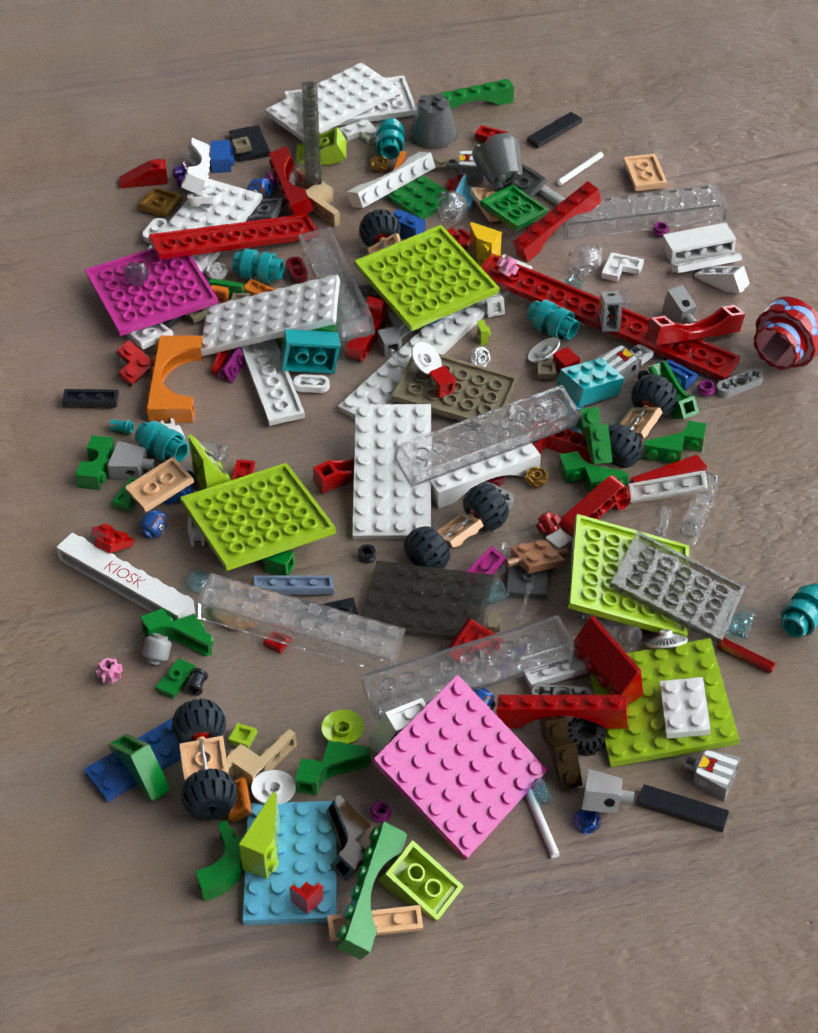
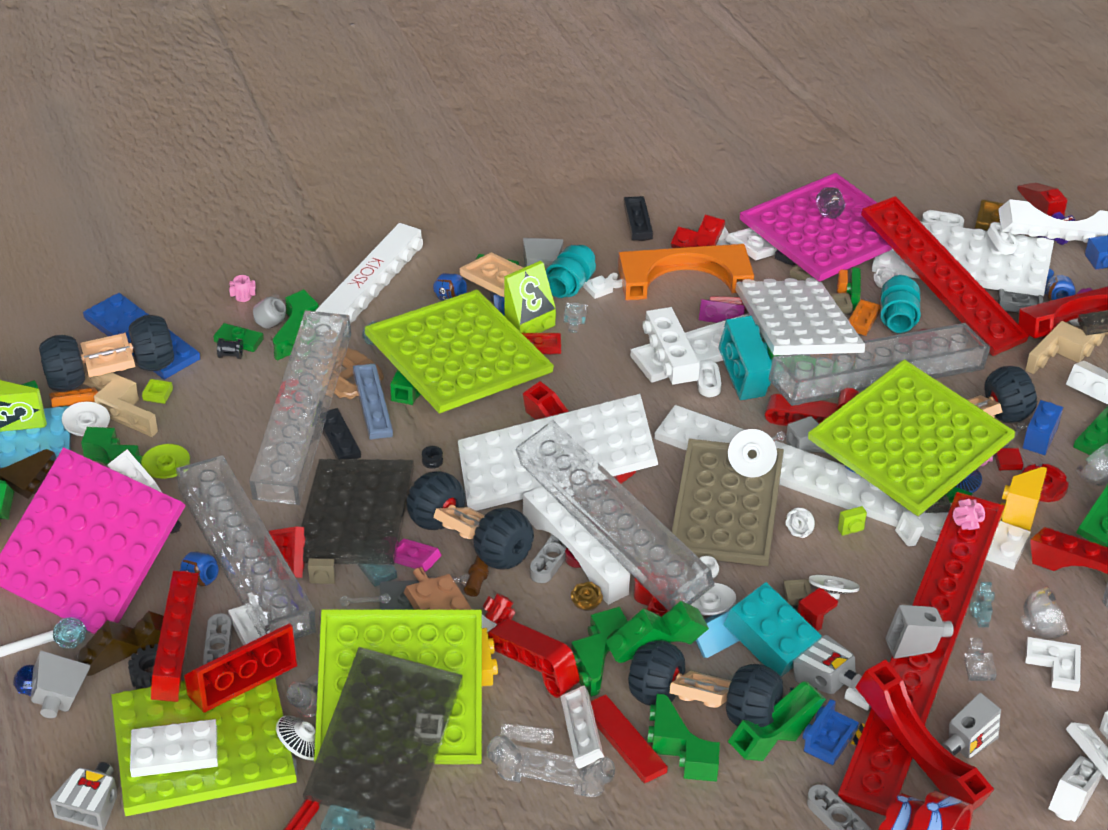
camera: 80 degrees right, 5 degrees down
green arch [75,435,116,490] -> none
red plate [91,524,135,553] -> none
green arch [108,734,171,801] -> none
teal pin [109,419,134,434] -> none
red panel [429,366,456,398] -> none
teal piece [527,300,579,341] -> none
black tile [637,784,730,832] -> none
magenta plate [697,380,716,397] -> none
none -> reddish brown pin [464,555,489,597]
none -> white brick [643,307,700,385]

